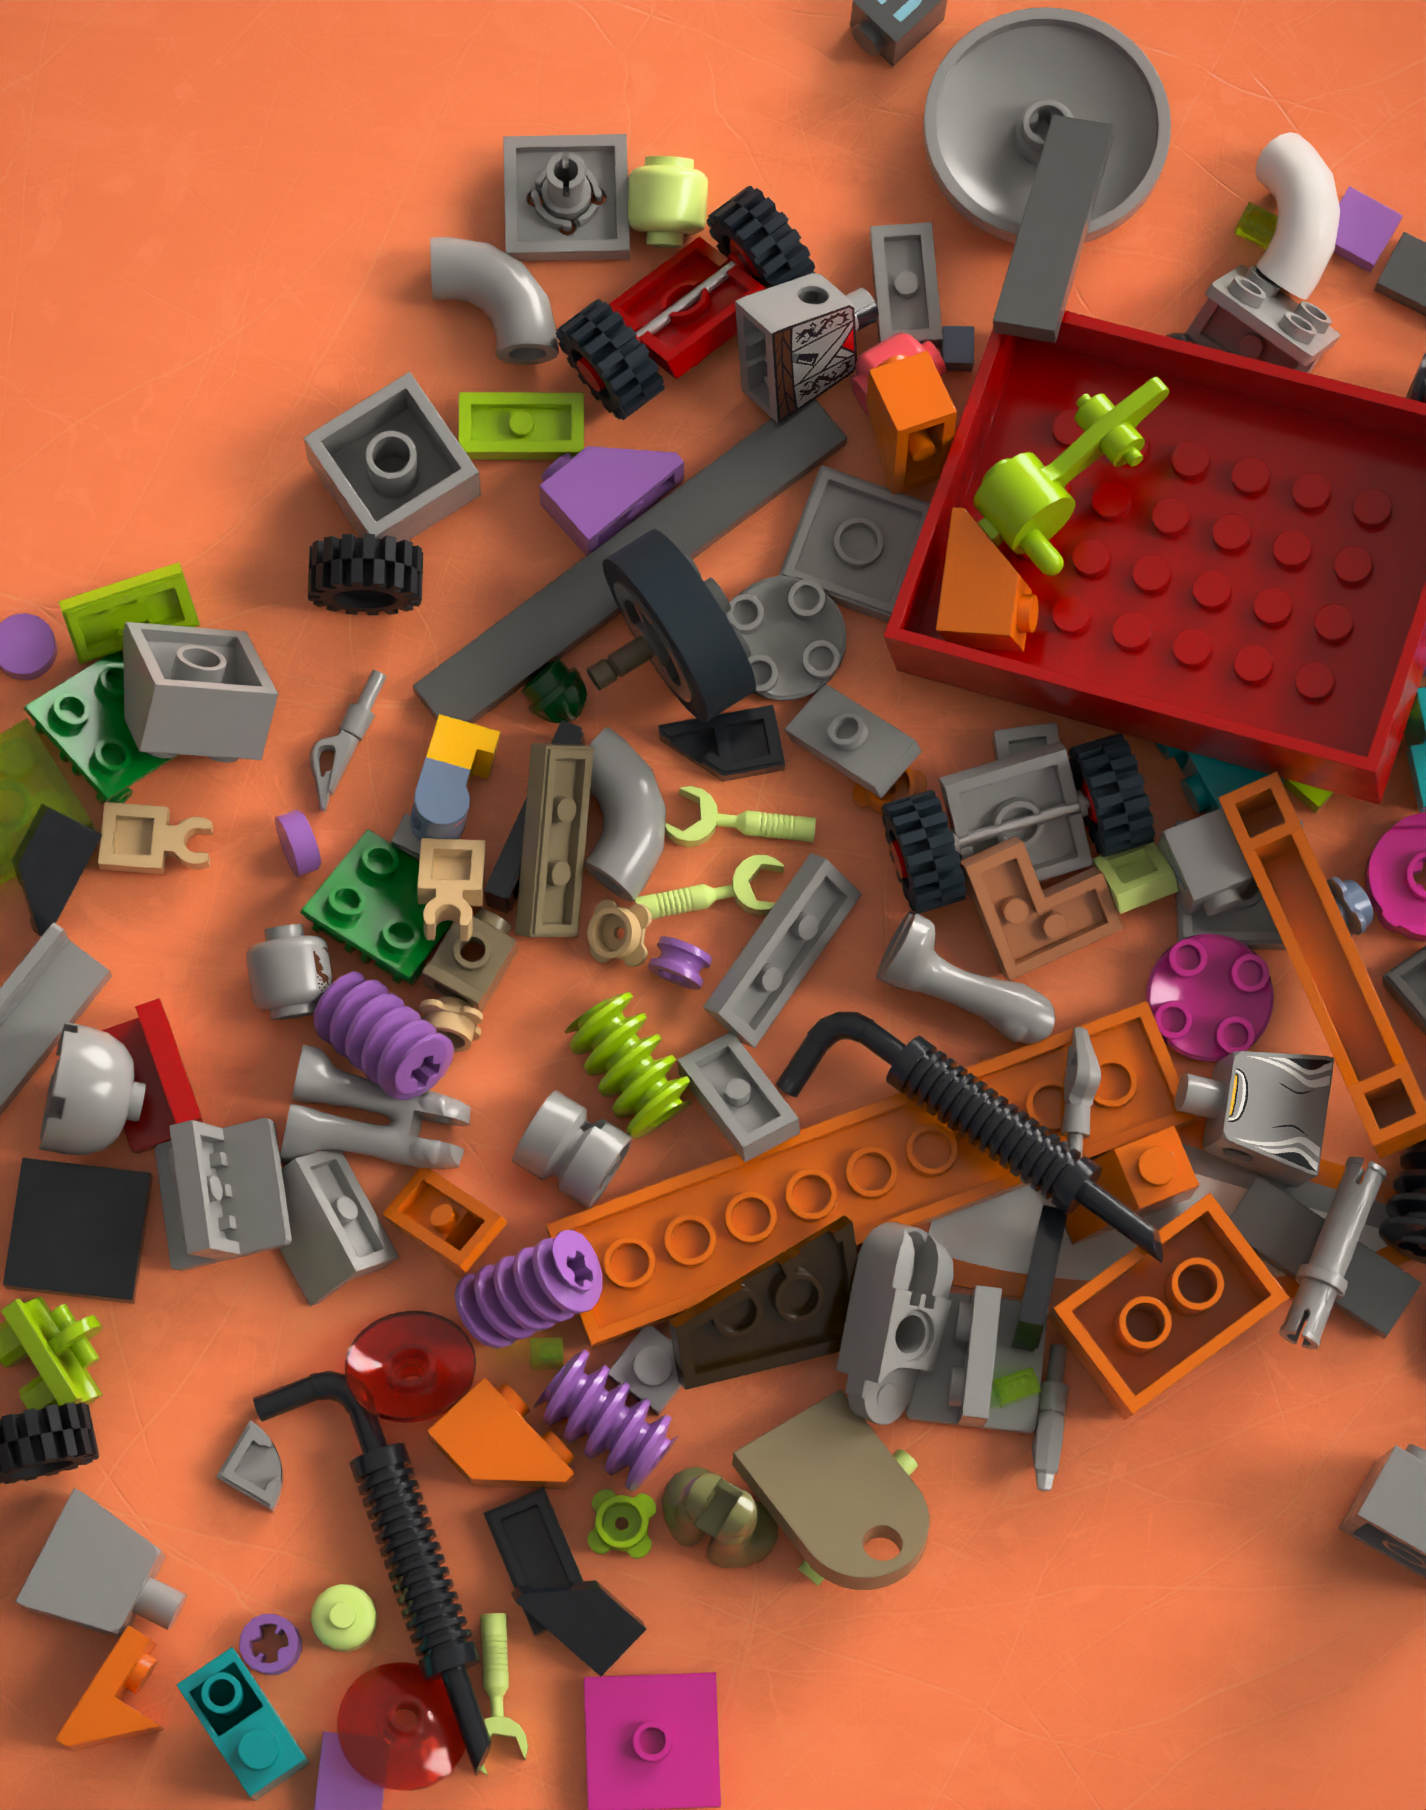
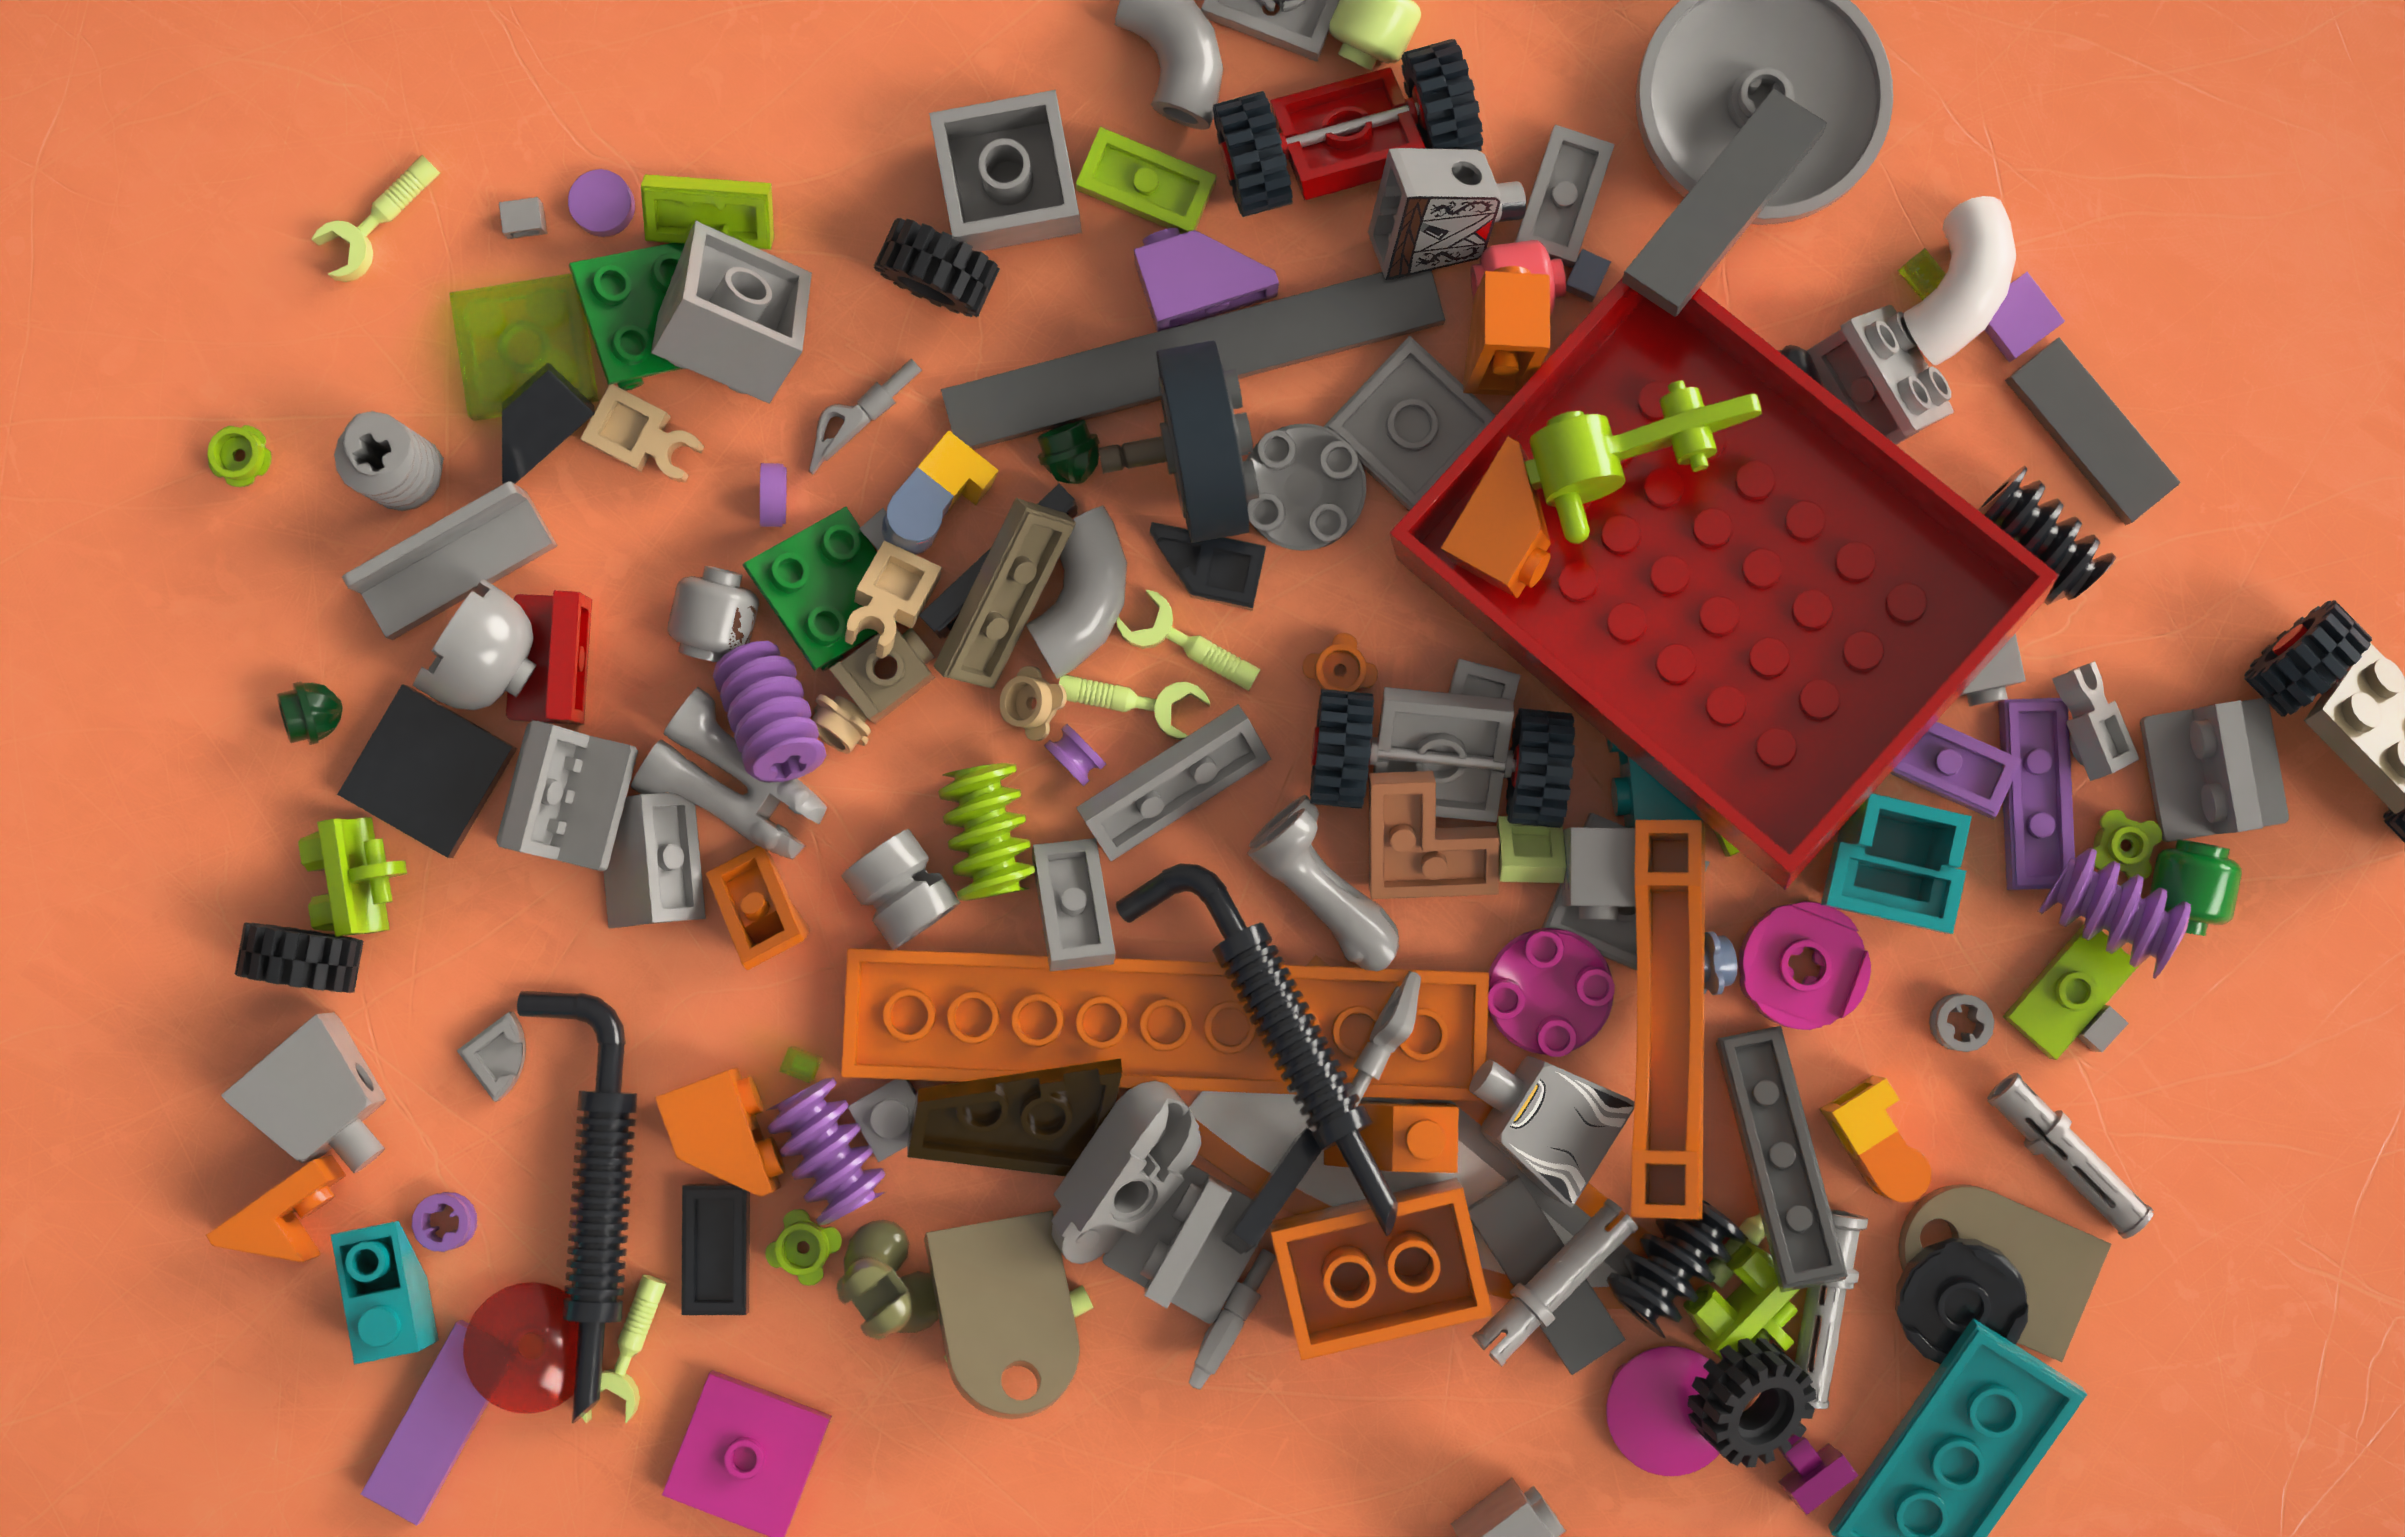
camera: 20 degrees right, 10 degrees up
yellowish green piece [311,1584,378,1652] -> none
clear red dish [345,1311,476,1423] -> none
medium lavender piece [454,1230,602,1349] -> none
black tile [511,1580,646,1676] -> none
light grey plate [784,683,922,798] -> none
clear neon green piece [992,1366,1041,1408] -> none

